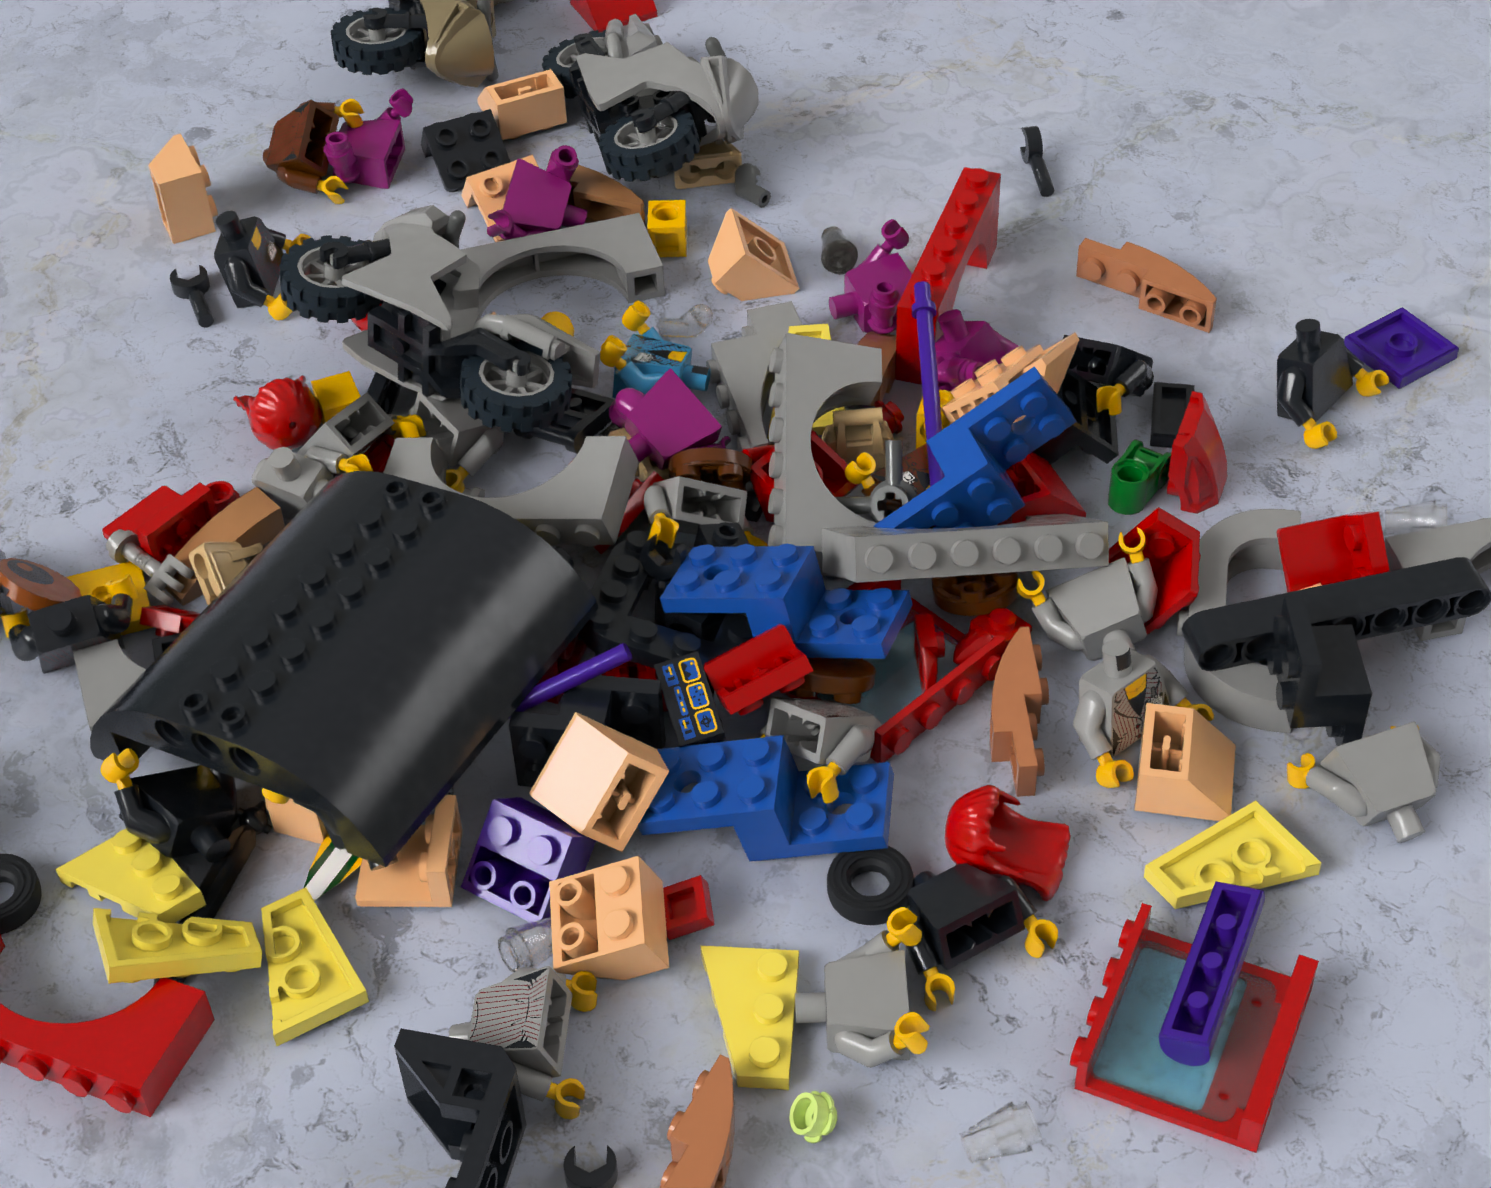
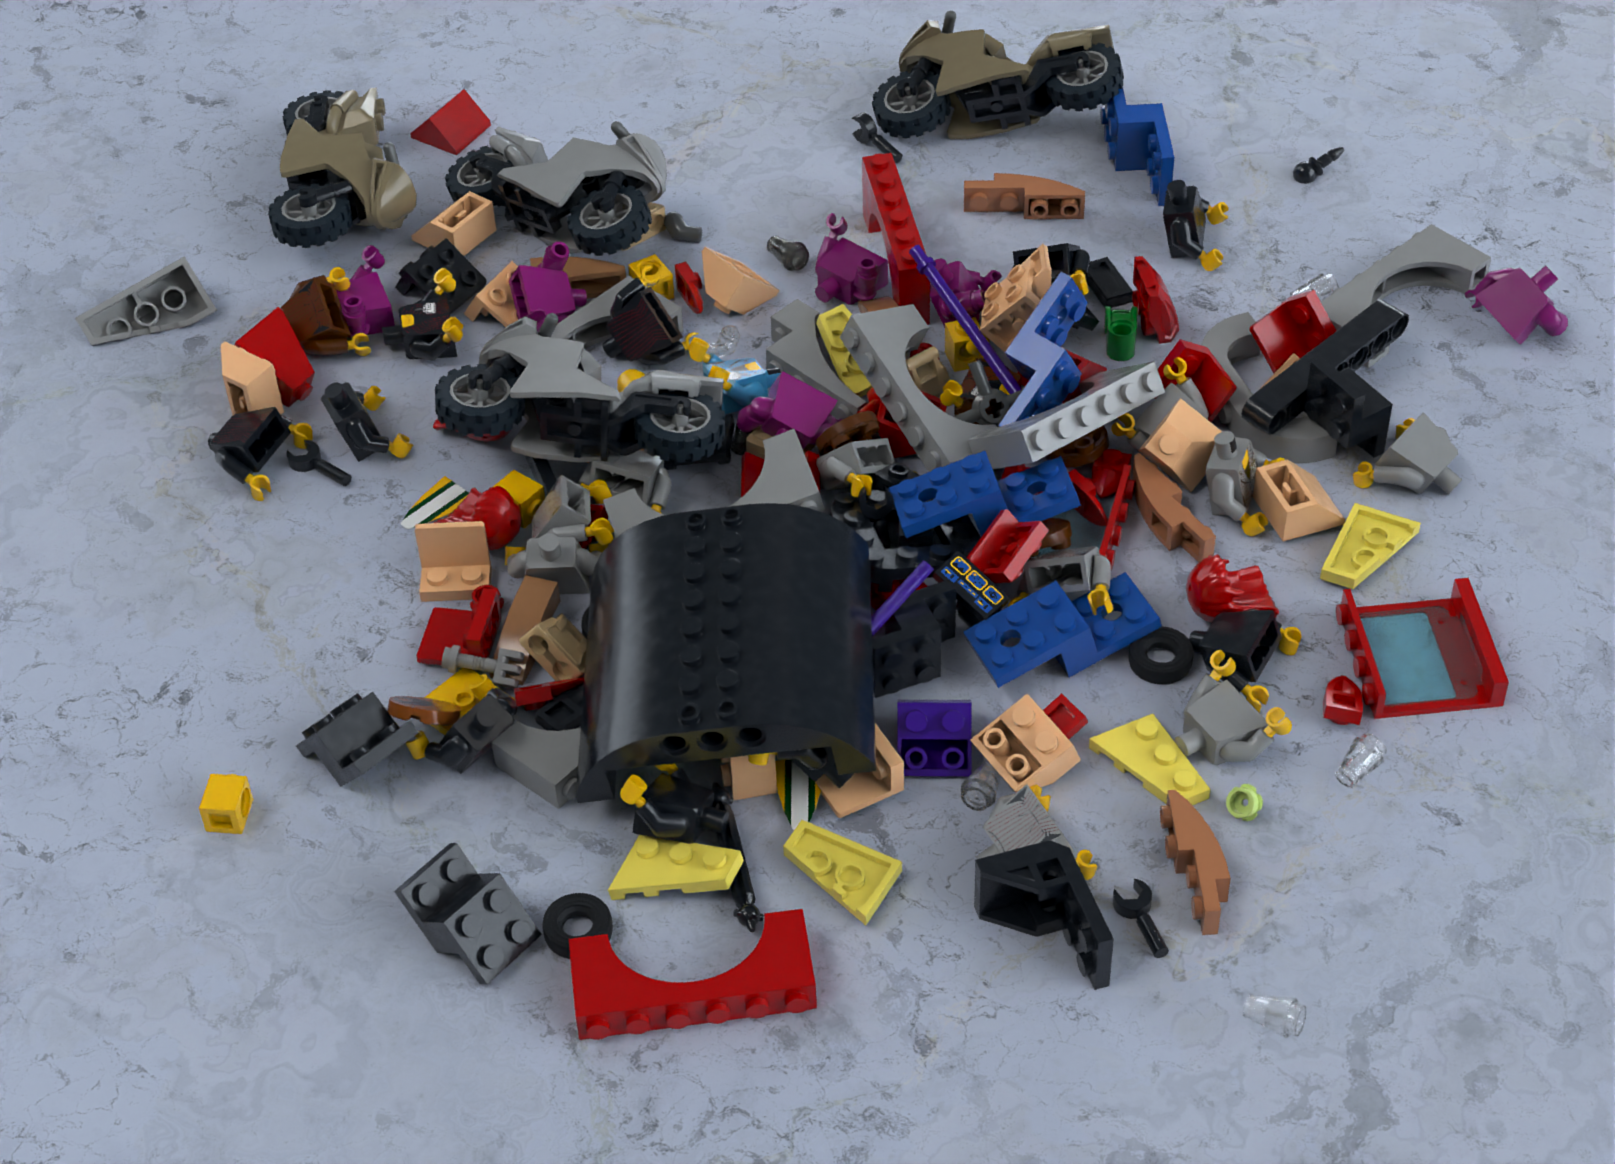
camera: 30 degrees left, 0 degrees up
light yellow wing [93,908,262,984] -> none
light nougat slope [529,712,669,852] -> none
dark purple brick [1158,881,1265,1066] -> none
dark purple tile [1344,307,1459,389] -> none
none -> light grey wedge [75,256,217,345]
none -> black torso [208,407,313,501]
none -> red slope [234,307,315,407]
none -> torso [382,268,463,361]
none -> sticker [401,476,469,529]
none -> light nougat bracket [415,521,492,602]
none -> black torso [602,265,699,365]
none -> red plate [675,261,703,314]
none -> piece [872,10,1124,139]
none -> blue bracket [1100,87,1175,206]
none -> light nougat slope [1138,398,1222,493]
none -> red plate [1323,675,1363,725]

